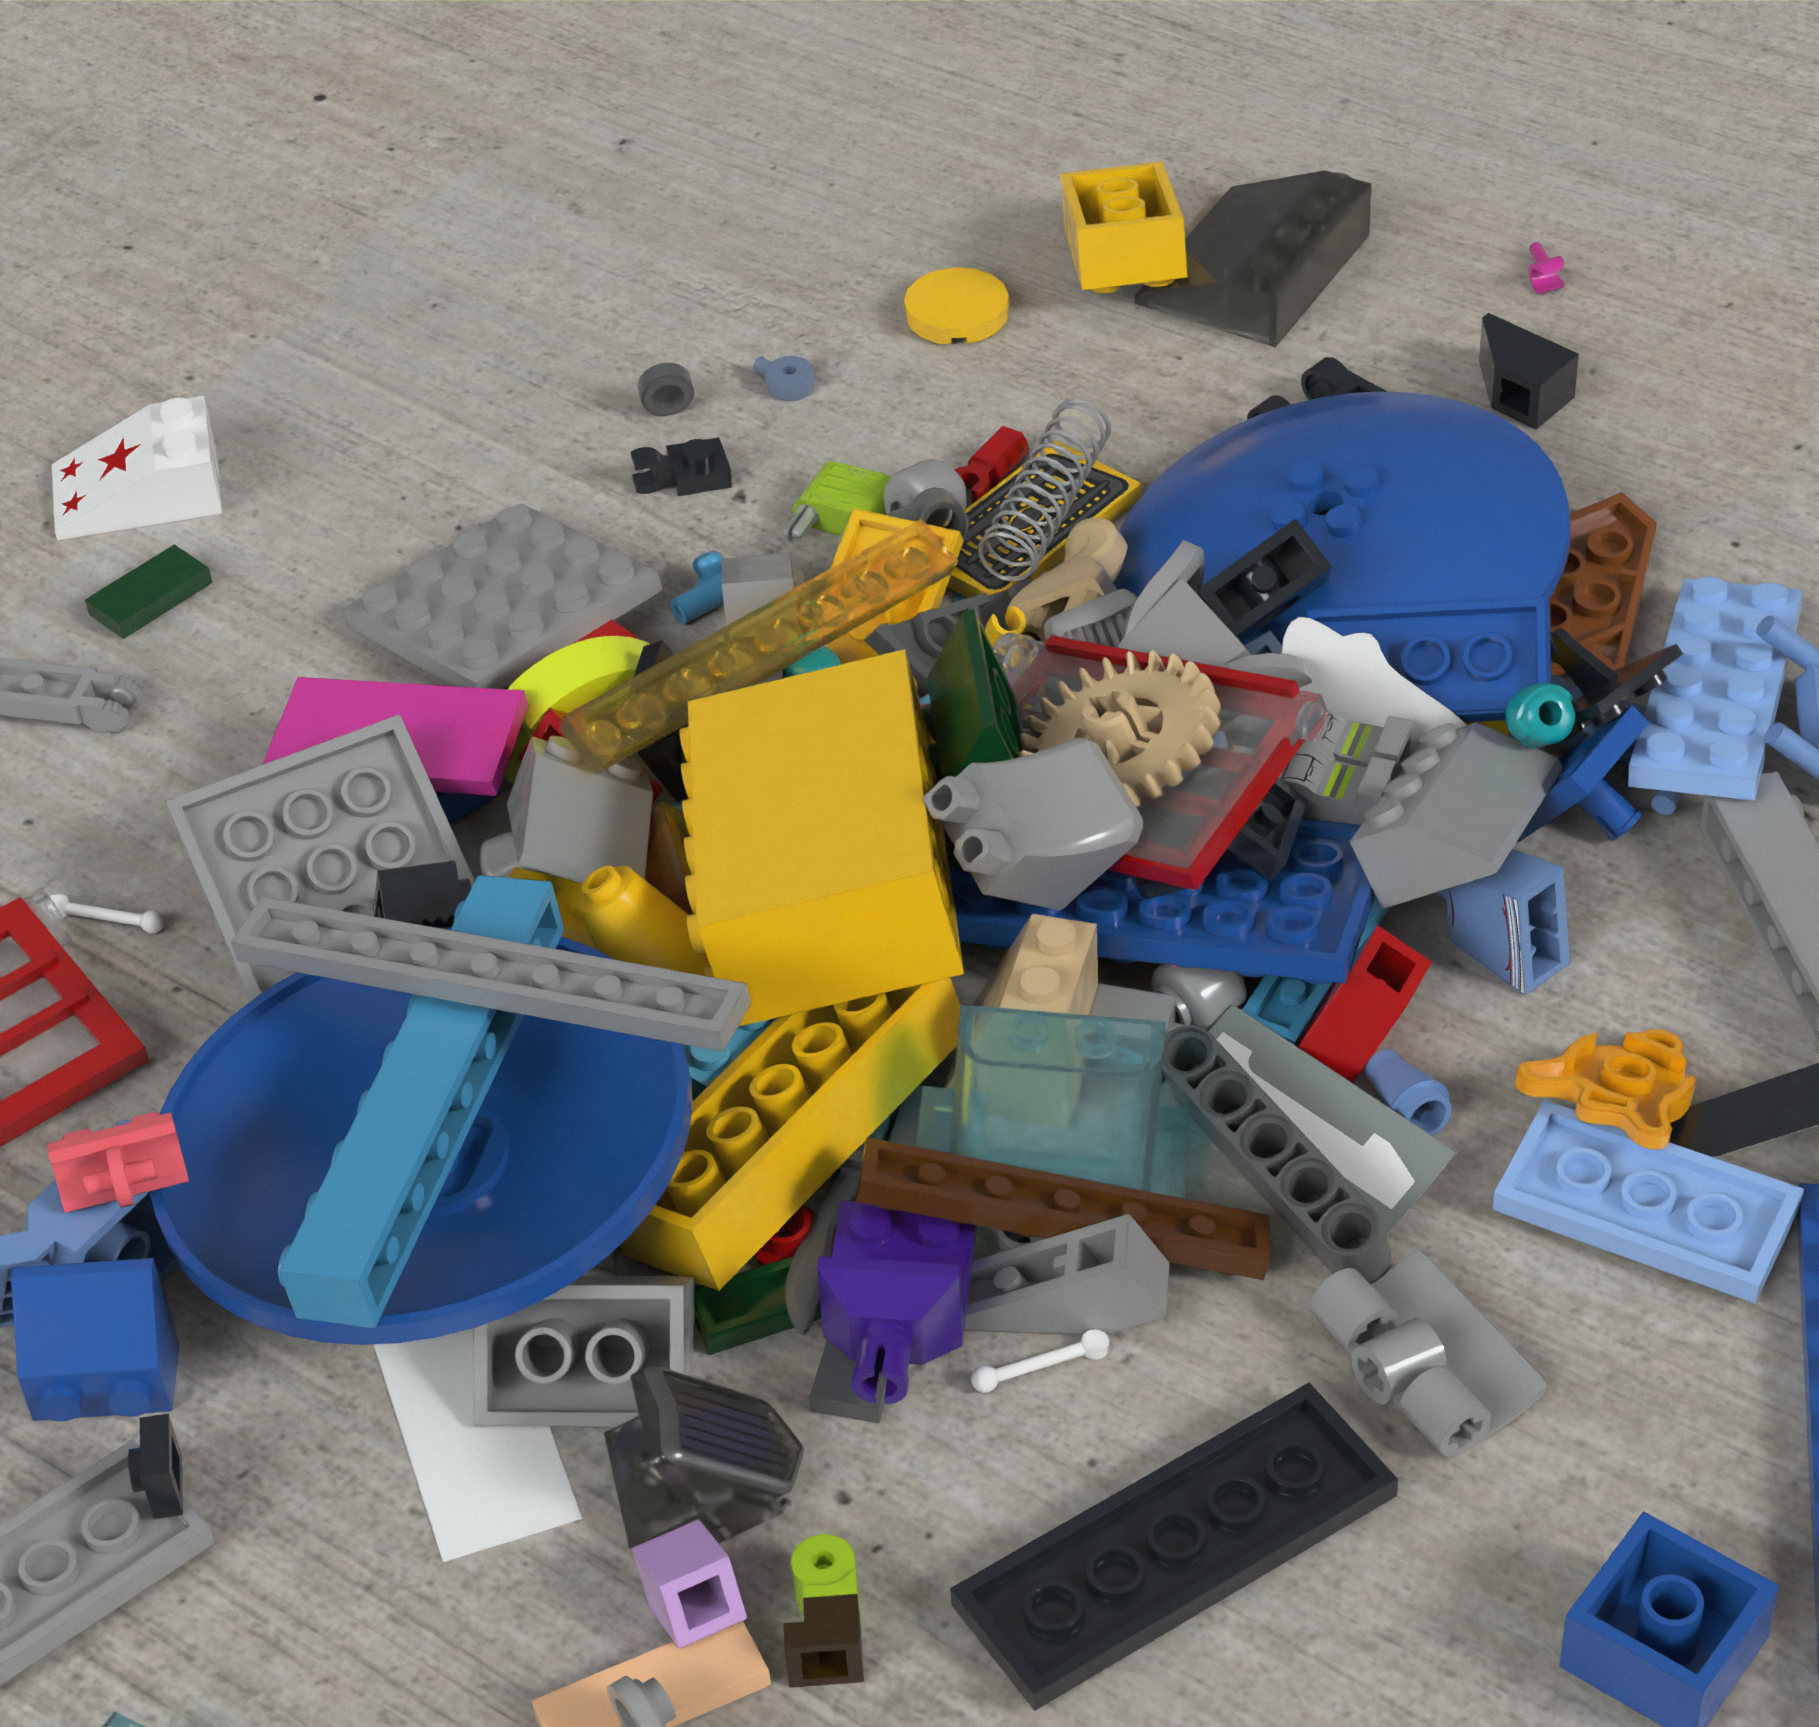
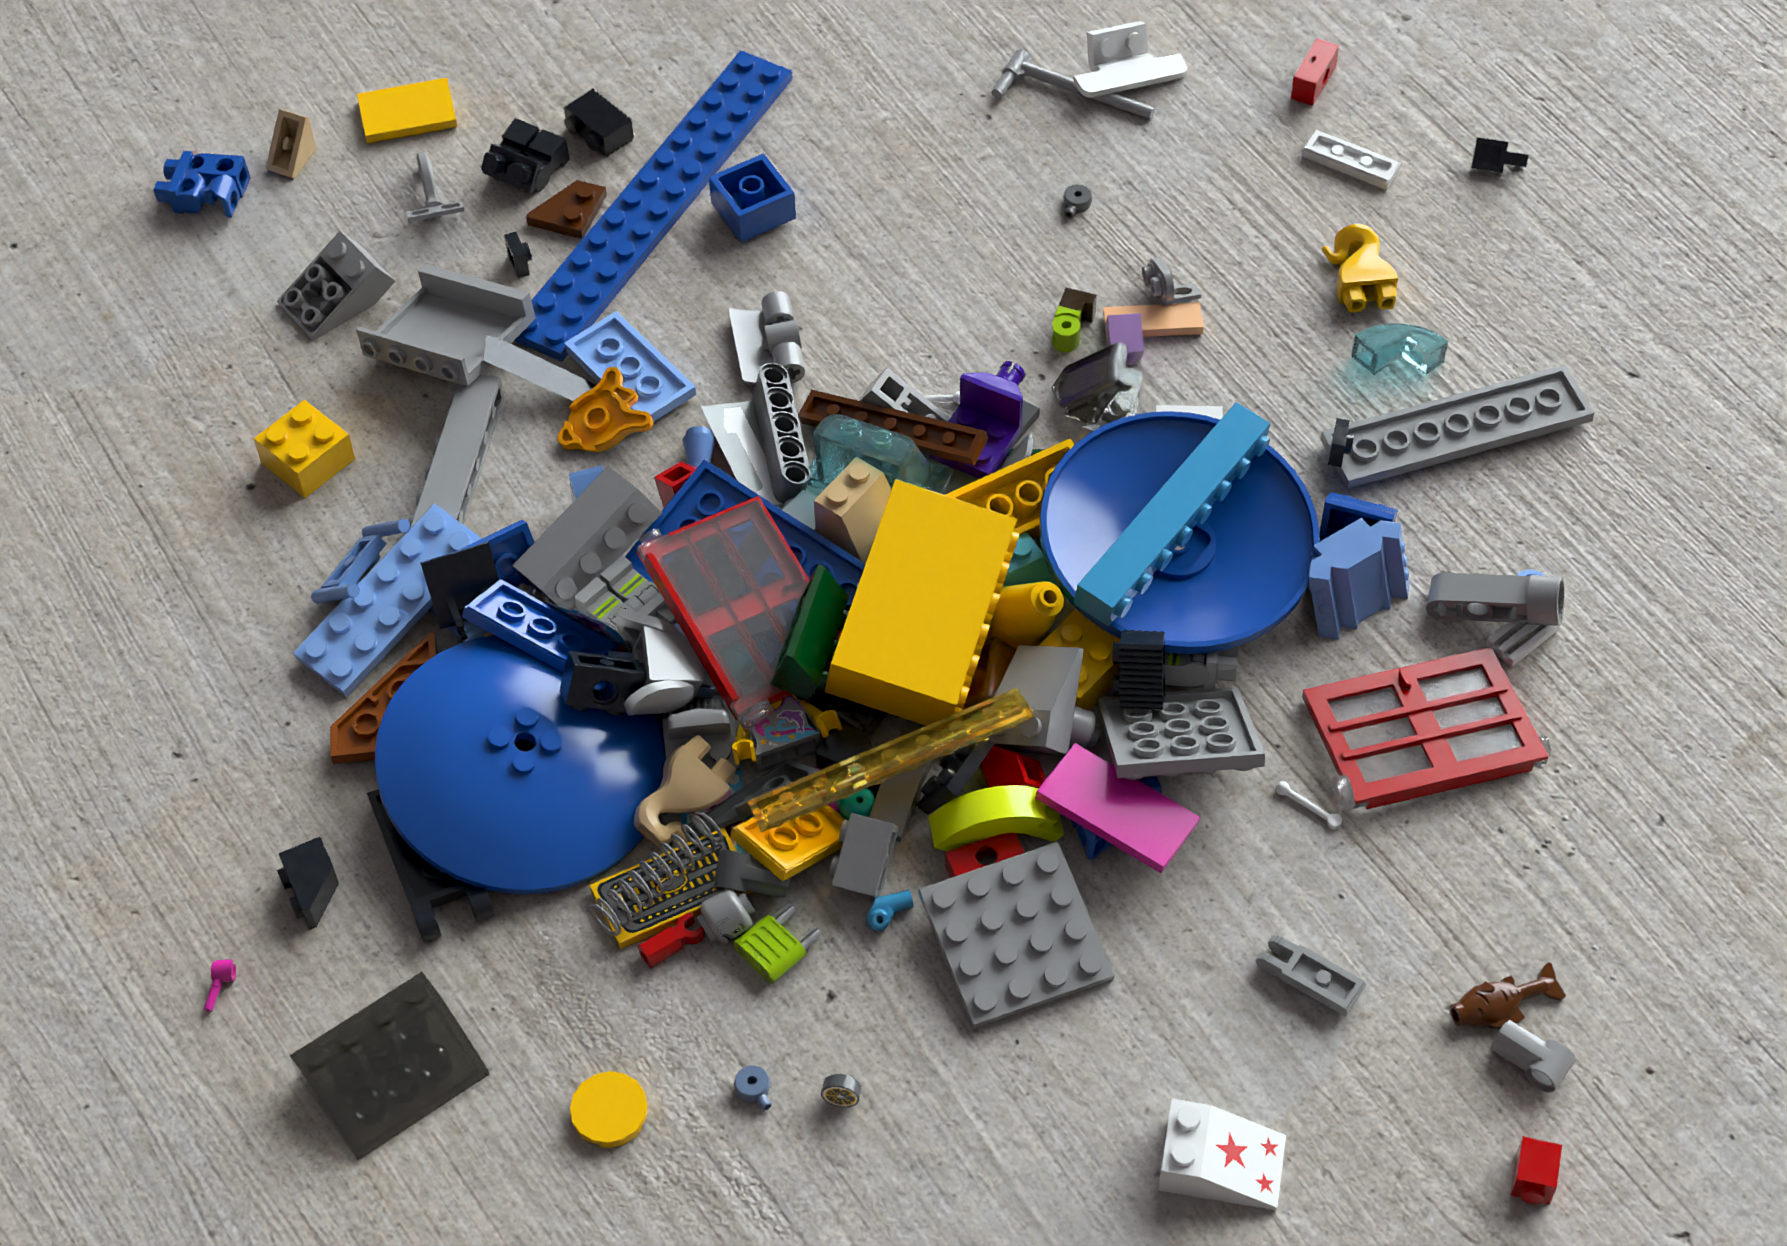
camera: 160 degrees left, 10 degrees up
coral hips [47,1111,189,1213] -> none
dark green tile [85,544,213,639] -> none
light grey plate [231,897,751,1052] -> none
black plate [631,437,732,496] -> none
light grey hips [923,737,1143,911] -> none
black plate [950,1382,1398,1711] -> none
tan gear [1018,650,1221,807] -> none
yellow brick [1060,161,1187,293] -> none
teal piece [1505,683,1576,749] -> none

